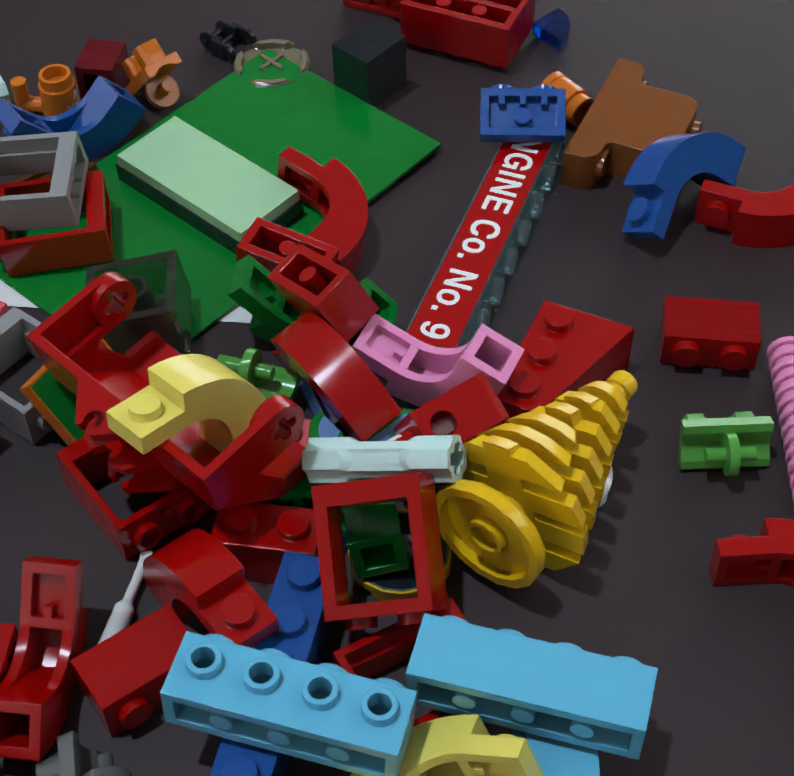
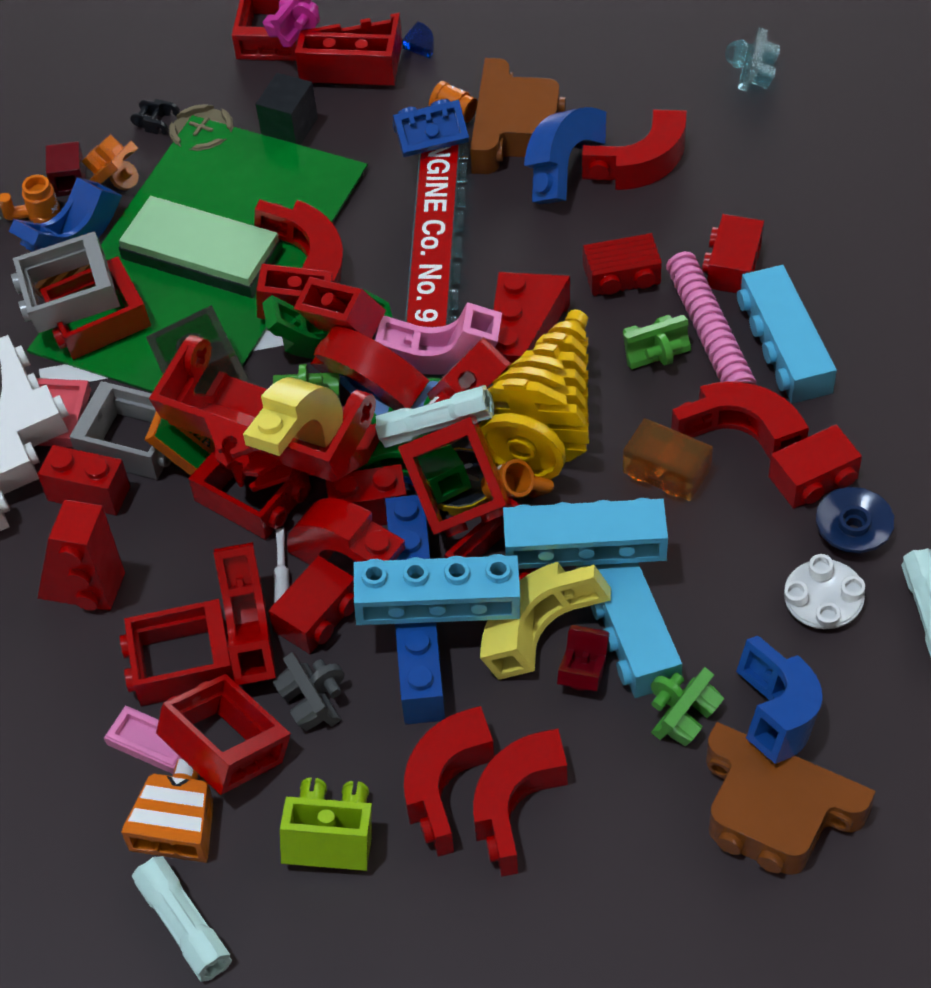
camera: 15 degrees left, 5 degrees up
none -> orange piece [481,459,554,500]
none -> clear orange brick [623,418,713,502]

